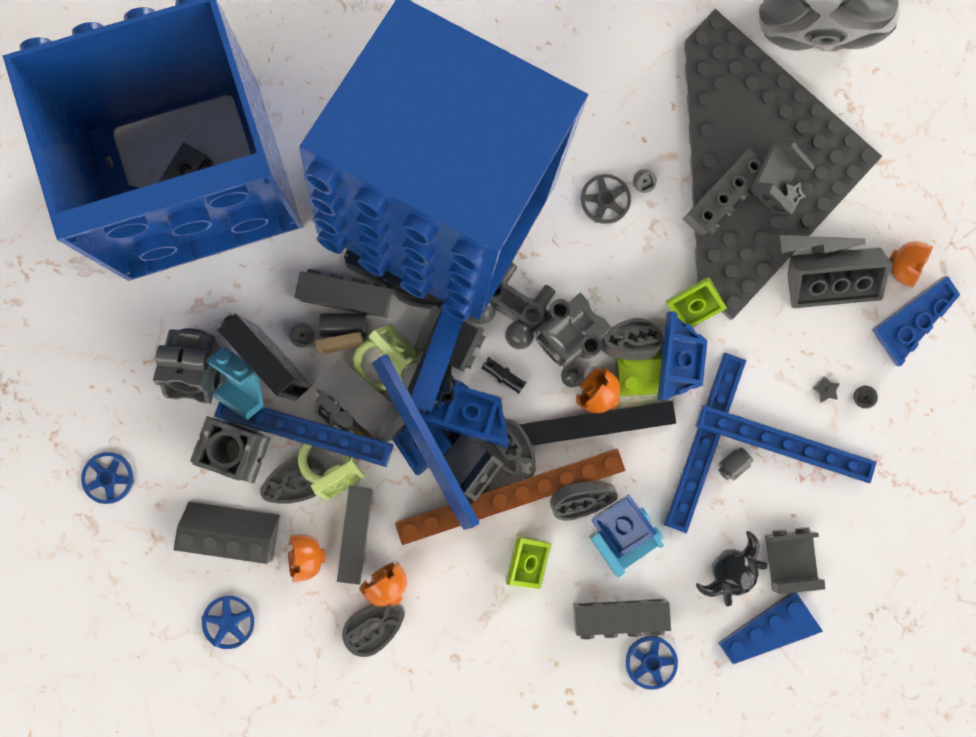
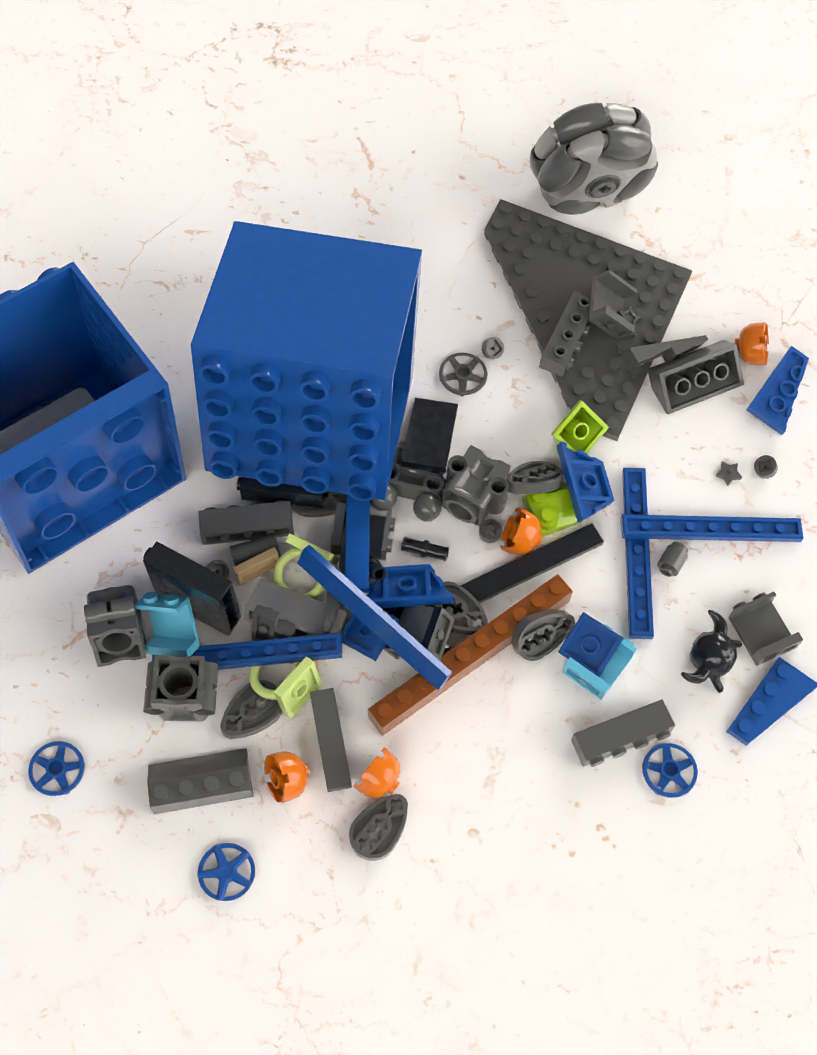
camera: 20 degrees left, 20 degrees down
lime slope [505,535,551,589] -> none
none -> black tile [401,397,458,473]

